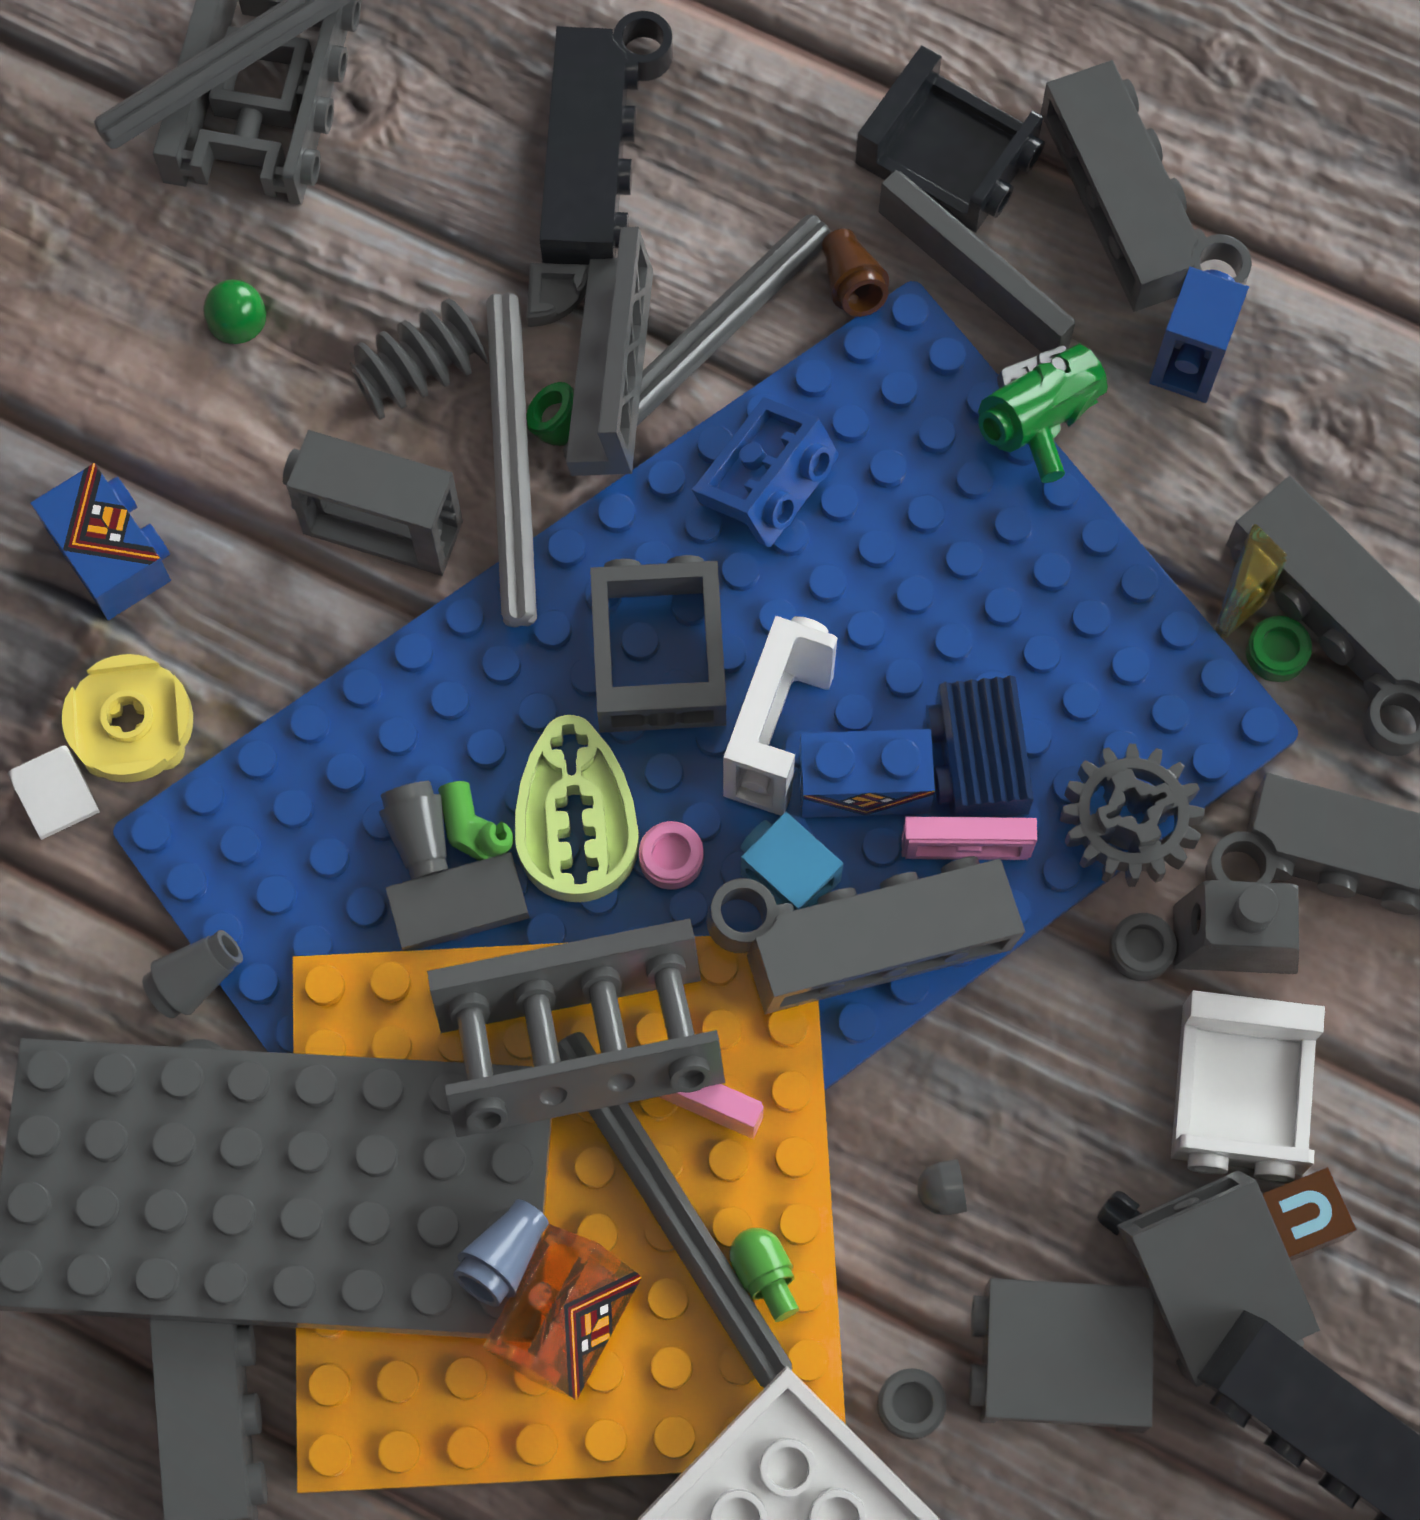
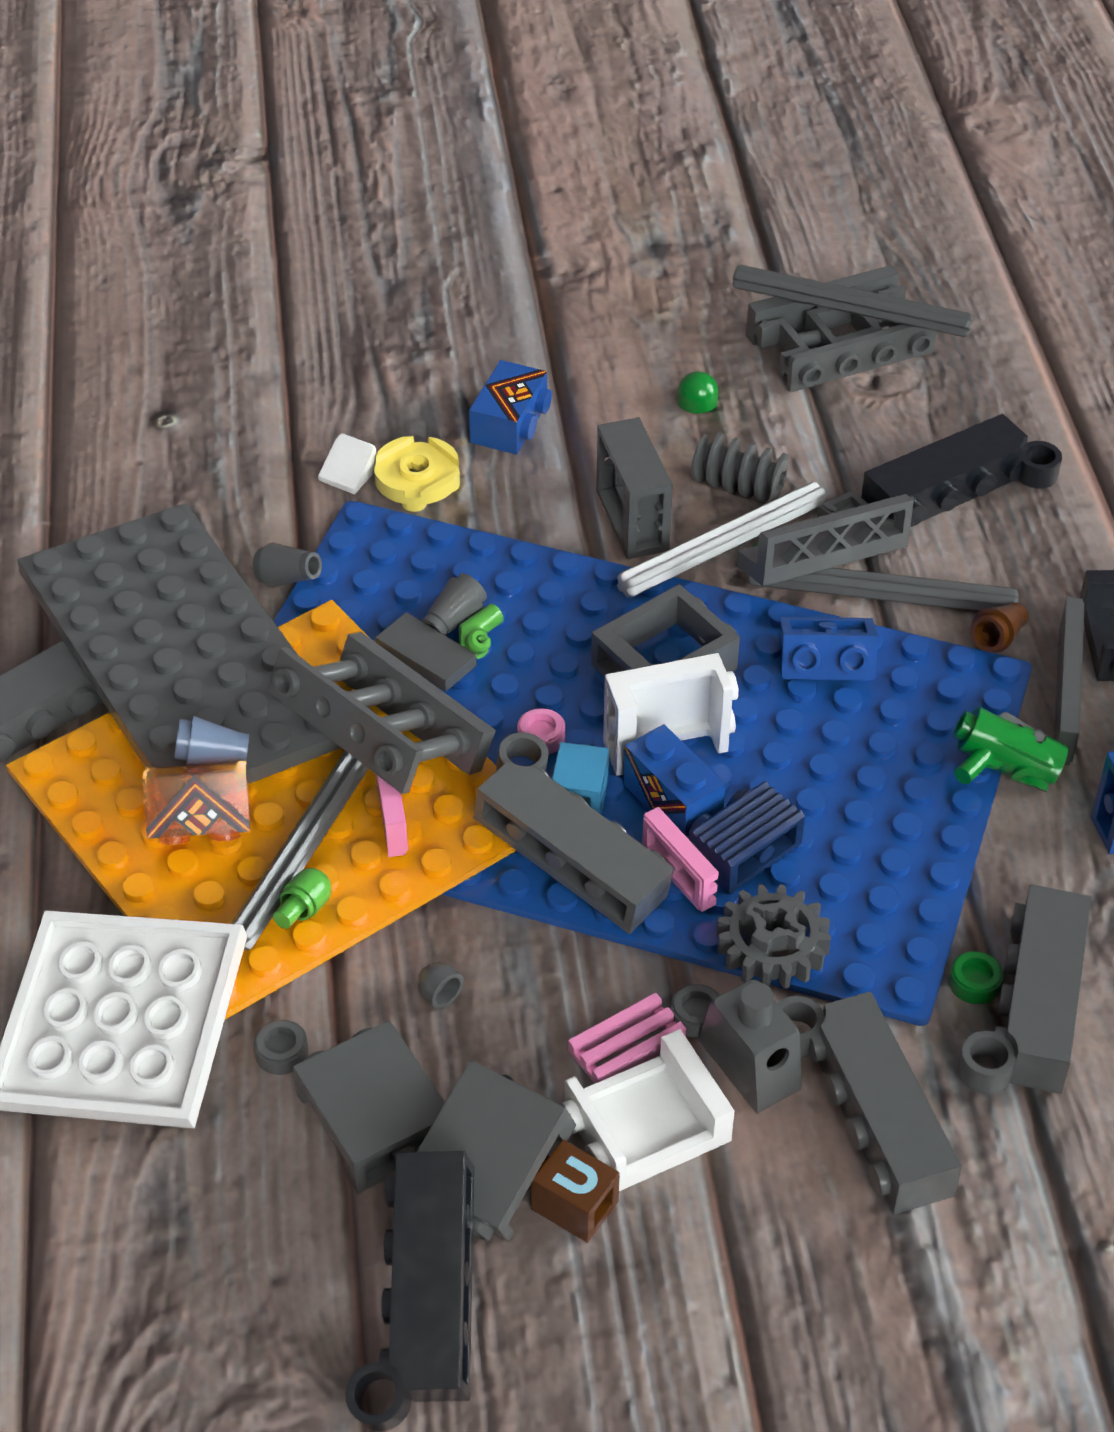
camera: 55 degrees right, 25 degrees down
yellowish green piece [515,715,639,902] -> none
clear yellow slope [1215,524,1287,639] -> none
none -> bright pink tile [568,993,687,1084]

